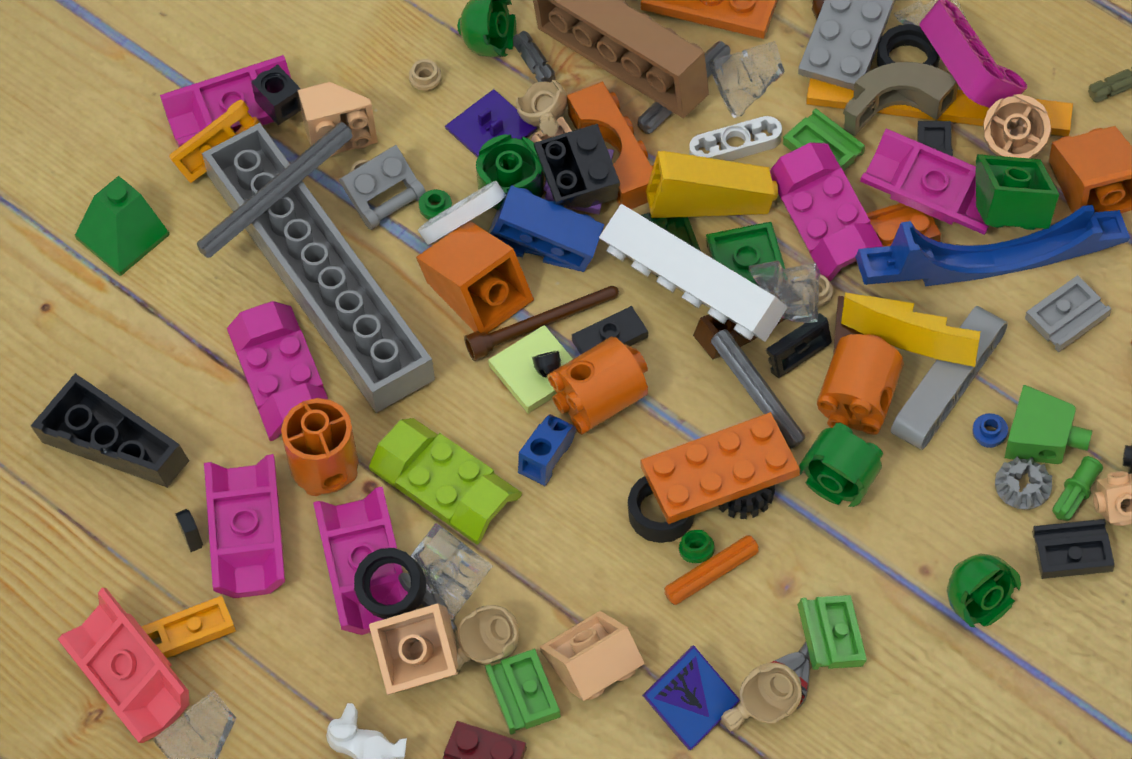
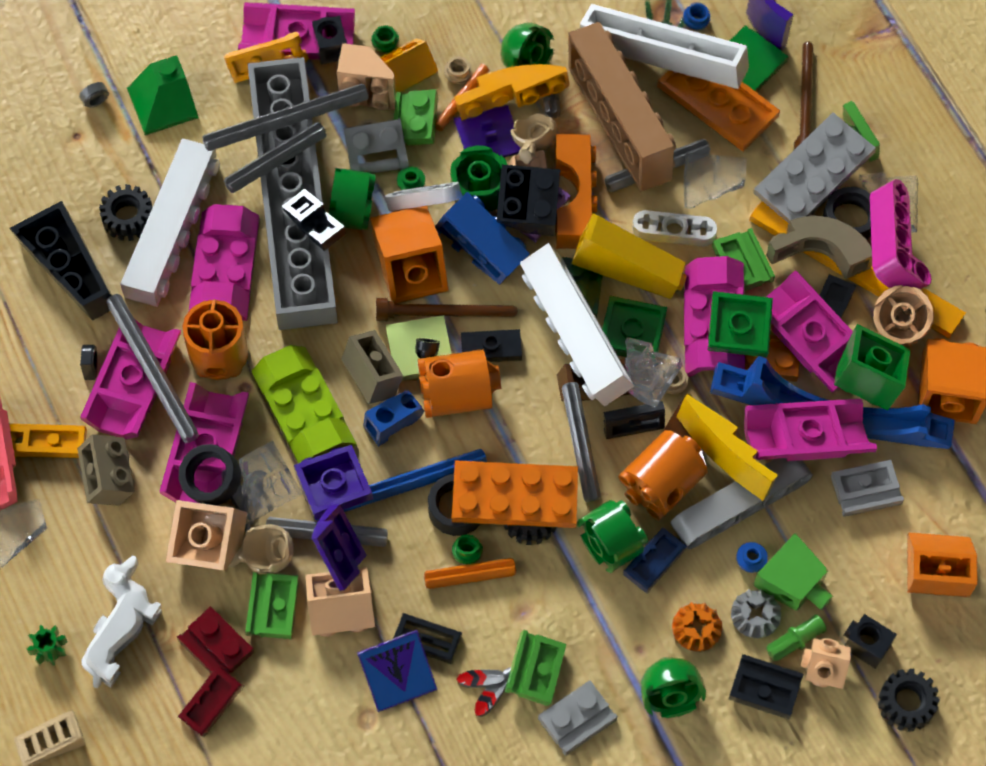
camera: 20 degrees right, 5 degrees up
tan hair [721,663,802,732] -> none
none -> dark tan brick [77,434,135,506]
none -> dark grey tile [79,82,109,108]
none -> black tyre [99,184,153,241]
none -> flat silver axle [106,294,199,443]
none -> white brick [120,138,220,307]
none -> flat silver axle [224,122,326,193]
none -> light grey axle [266,517,388,547]
none -> slope [282,189,346,251]
none -> dark purple plate [294,444,373,520]
none -> dark purple slope [312,504,367,591]
none -> blue axle [317,449,487,521]
none -> green brick [329,168,376,230]
none -> dark tan brick [341,330,403,404]
none -> green plate [371,25,399,53]
none -> light orange panel [380,39,438,95]
none -> black tile [393,613,462,664]
none -> bright green plate [394,89,439,145]
none -> orange bar [436,64,490,131]
none -> light orange slope [454,64,570,121]
none -> light grey plate [538,680,618,756]
none -> dark blue plate [623,527,687,594]
none -> orange gear [672,602,722,652]
none -> green tile [707,291,773,357]
none -> dark pink piece [744,398,877,461]

